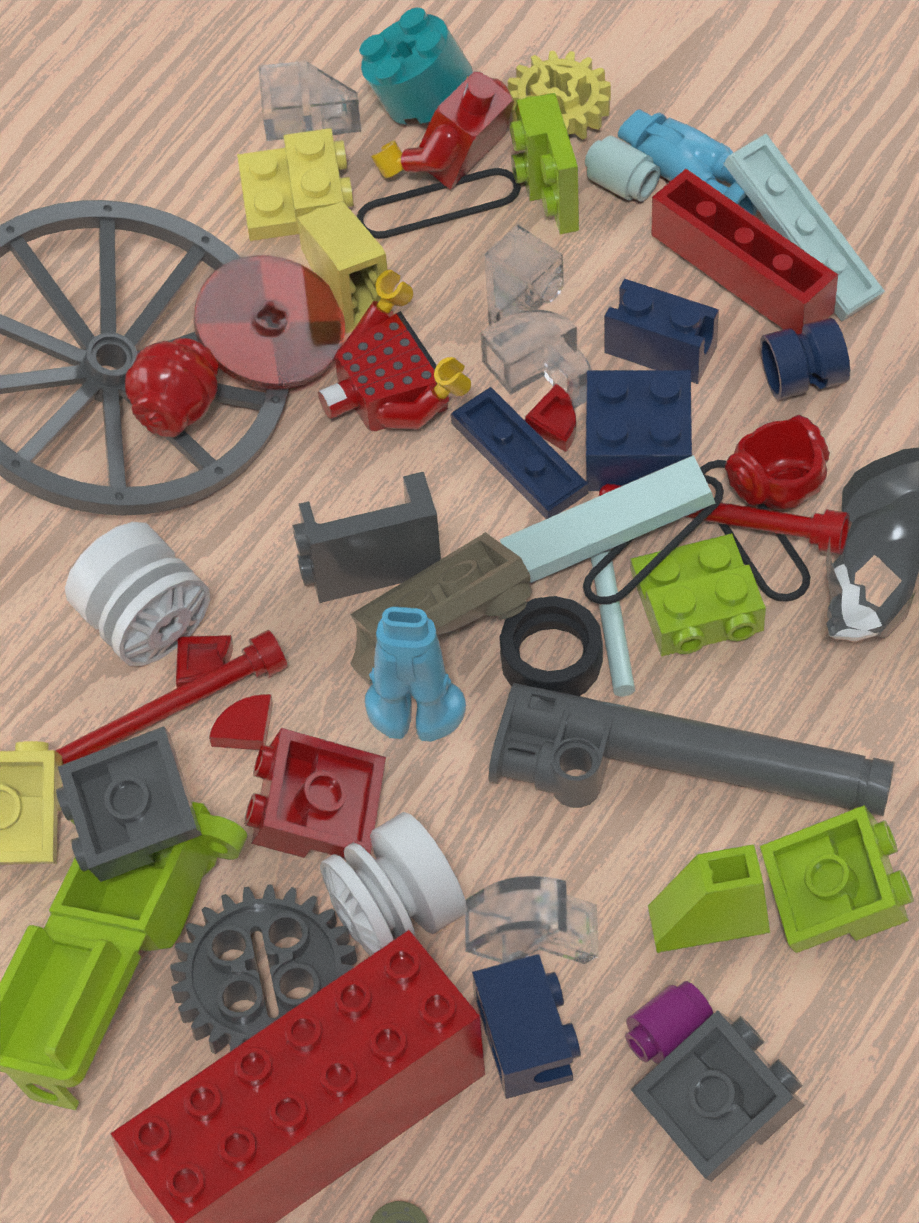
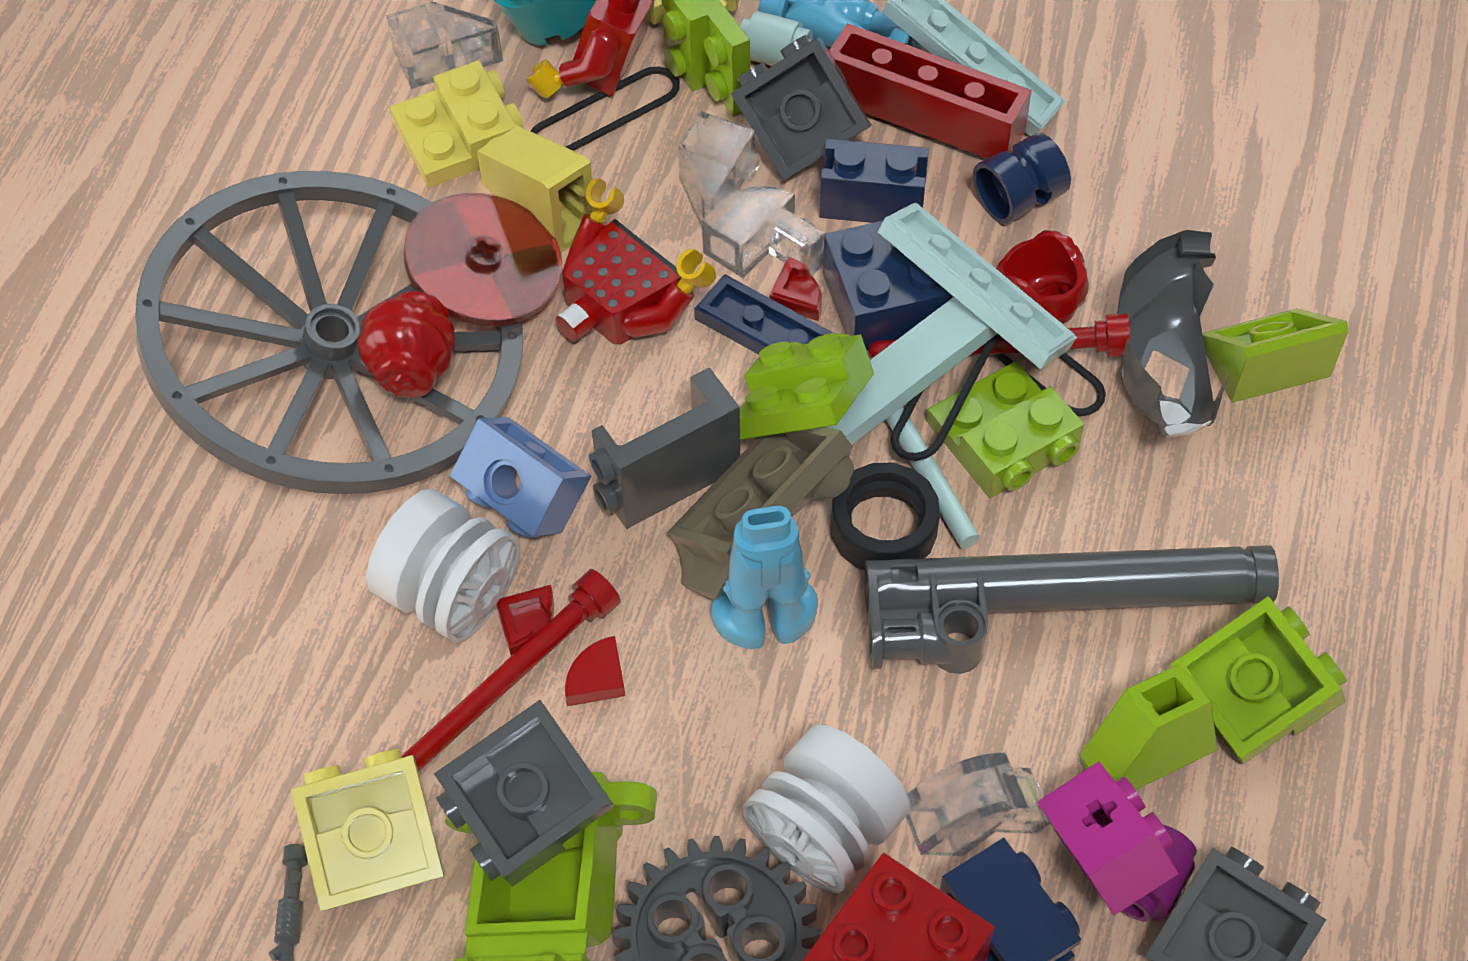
camera: 20 degrees left, 0 degrees up
red plate [244,728,386,858] -> none
none -> medium blue brick [450,417,592,538]
none -> dark grey plate [730,35,872,181]
none -> lime plate [740,333,875,439]
none -> light aqua tile [878,203,1077,369]
none -> dark pink brick [1037,761,1179,916]

